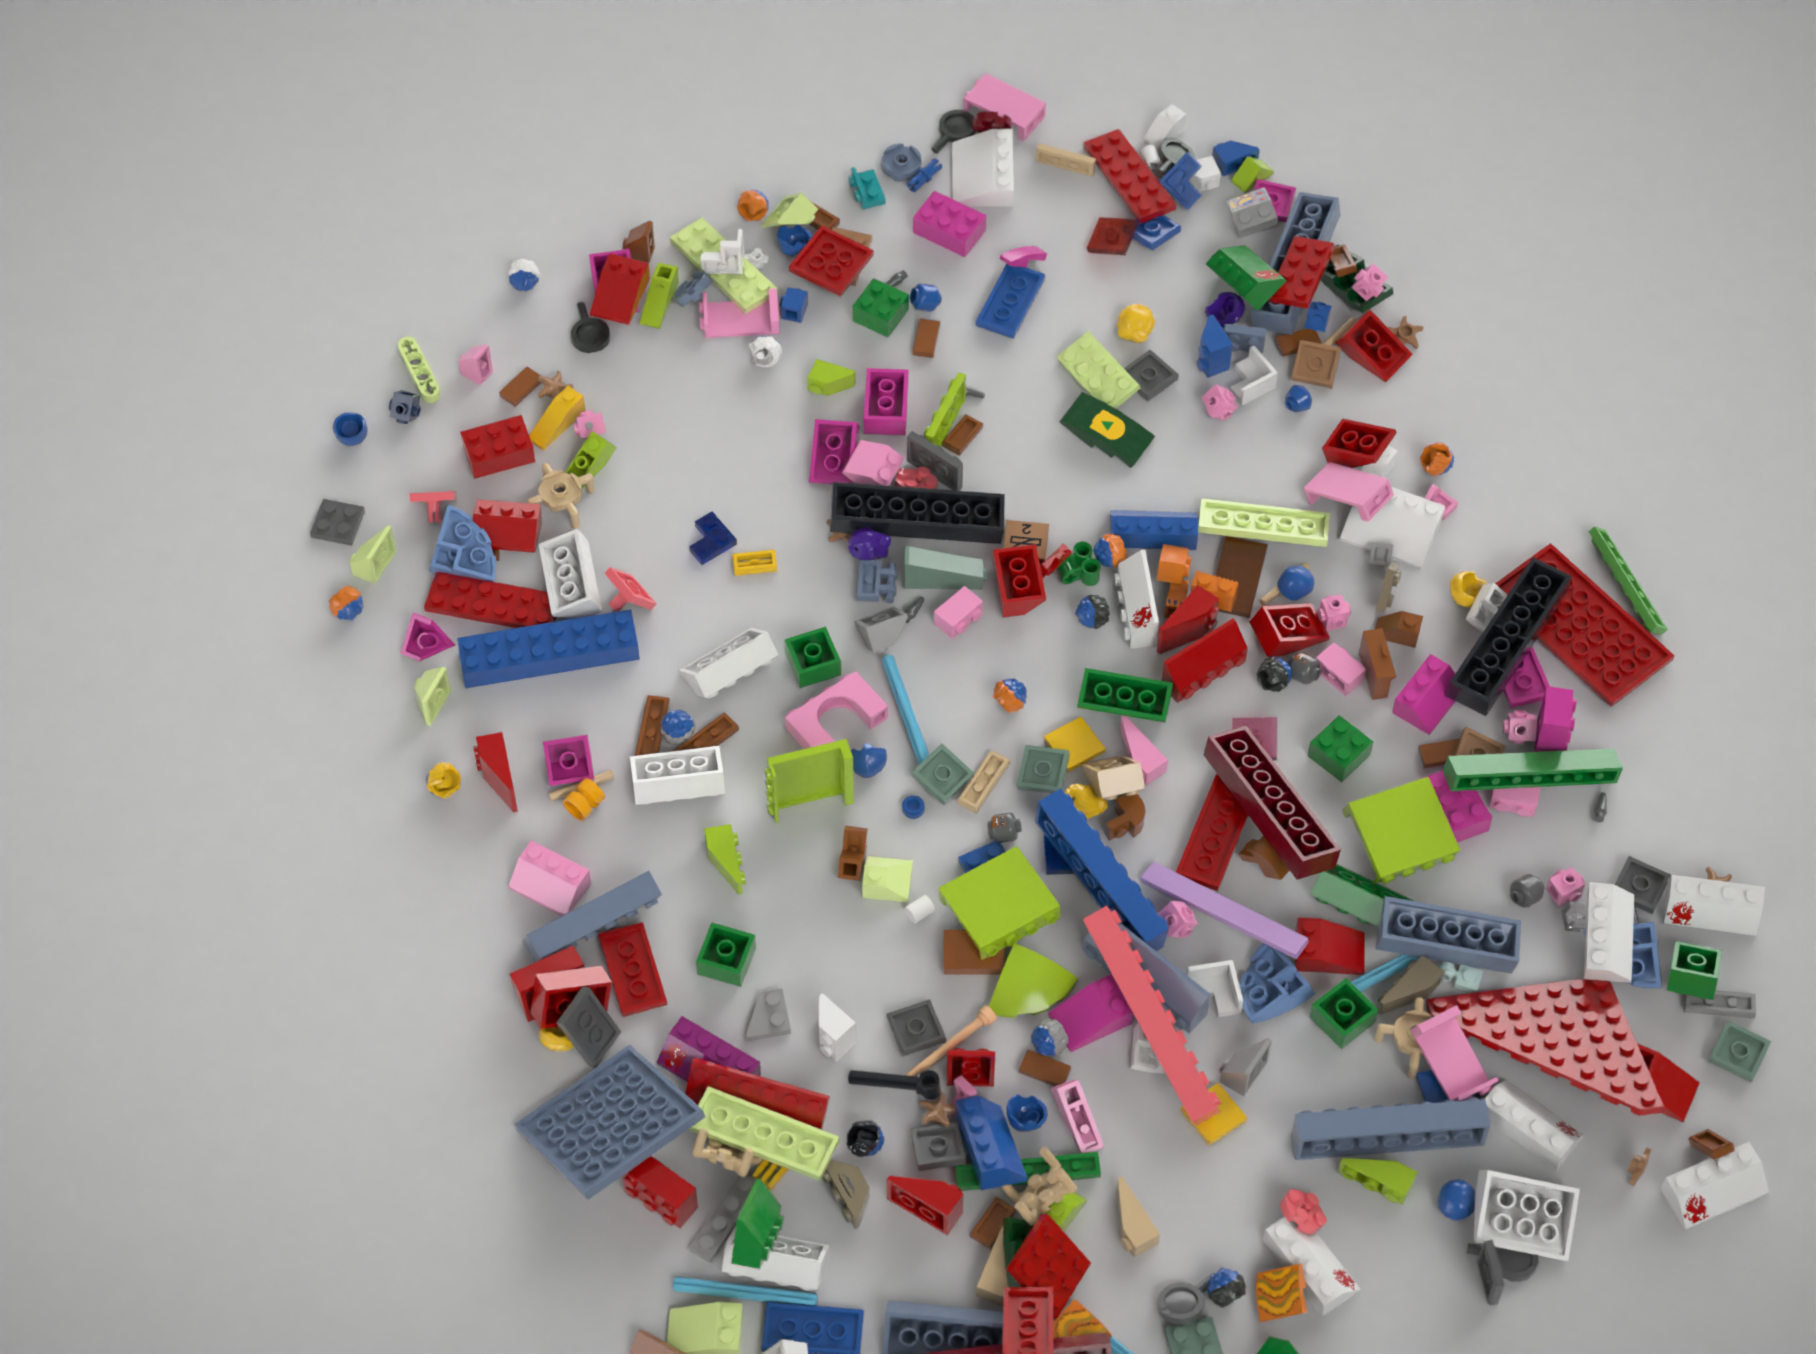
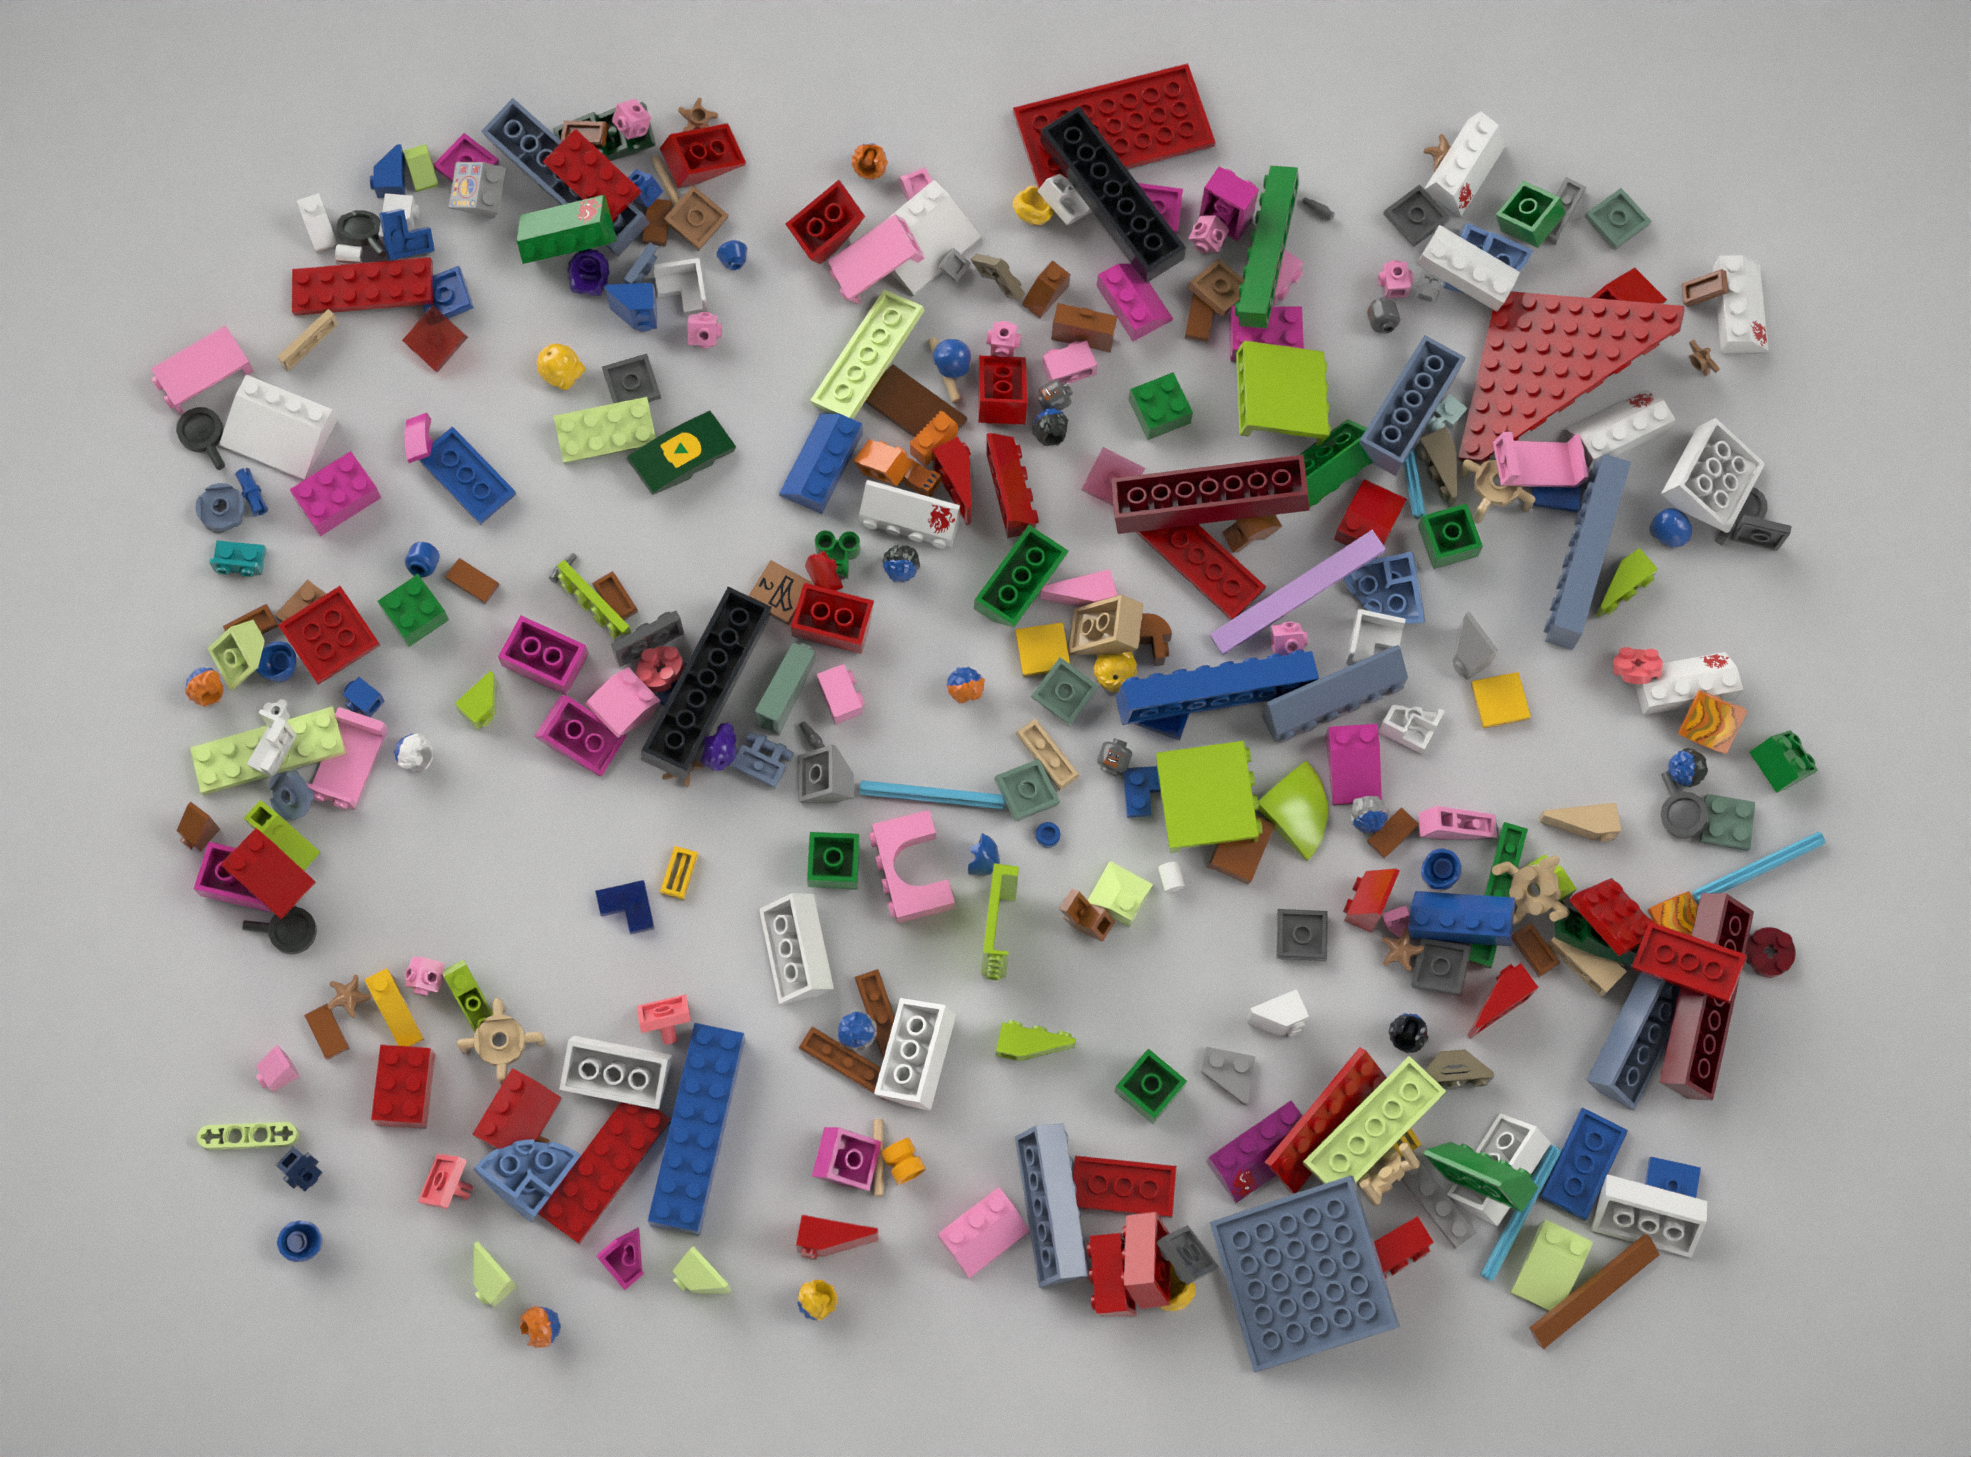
camera: 70 degrees left, 15 degrees up
dark grey plate [310,499,365,546] -> none
piece [507,259,541,291] -> none
black axle [848,1070,941,1100] -> none
dark grey piece [886,270,908,287] -> none
light nougat piece [906,1005,997,1077] -> none
dark red plate [972,111,1012,133] -> none
coral brick [1083,906,1221,1126] -> none
piece [1093,533,1127,568] -> none
bright green plate [1588,526,1668,635] -> none

